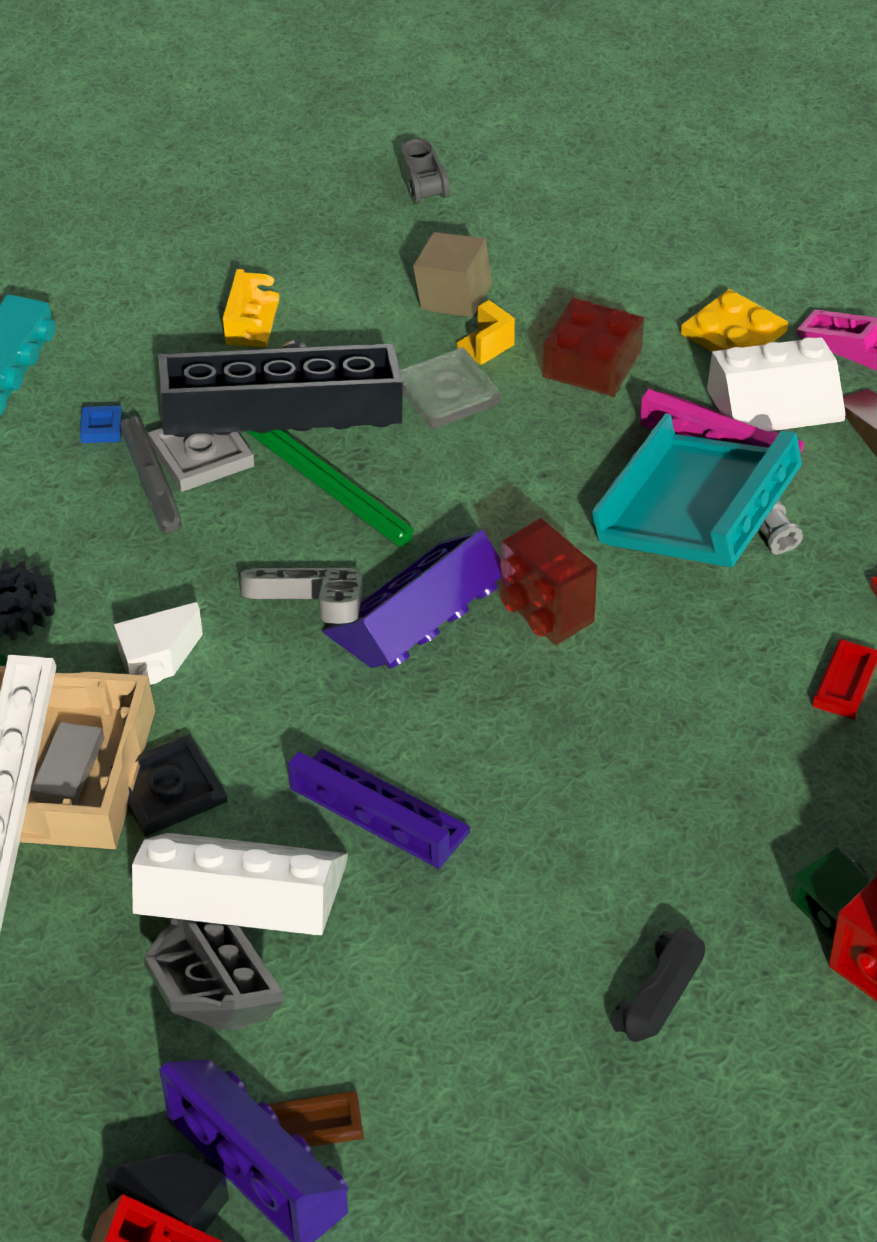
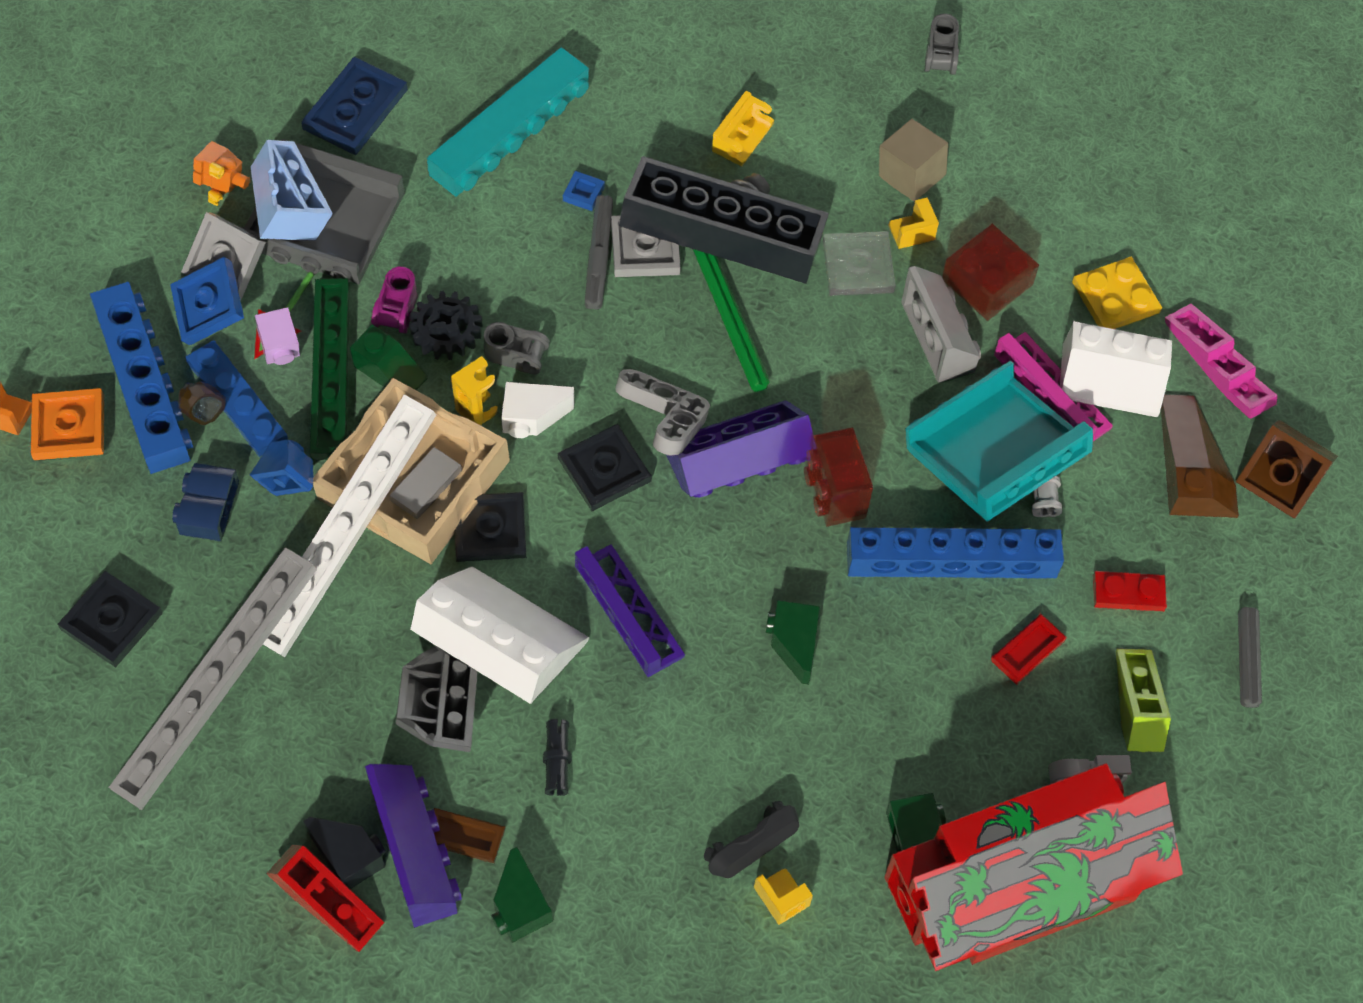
camera: 20 degrees right, 15 degrees up
none -> yellow hinge [451,356,498,425]
none -> dark grey piece [484,322,550,375]
none -> dark green slope [491,847,553,943]
none -> black pin [543,719,572,796]
none -> black plate [558,424,652,512]
none -> yellow panel [754,869,813,925]
none -> dark green slope [766,600,820,685]
none -> blue brick [847,527,1064,578]
none -> light grey slope [901,266,981,383]

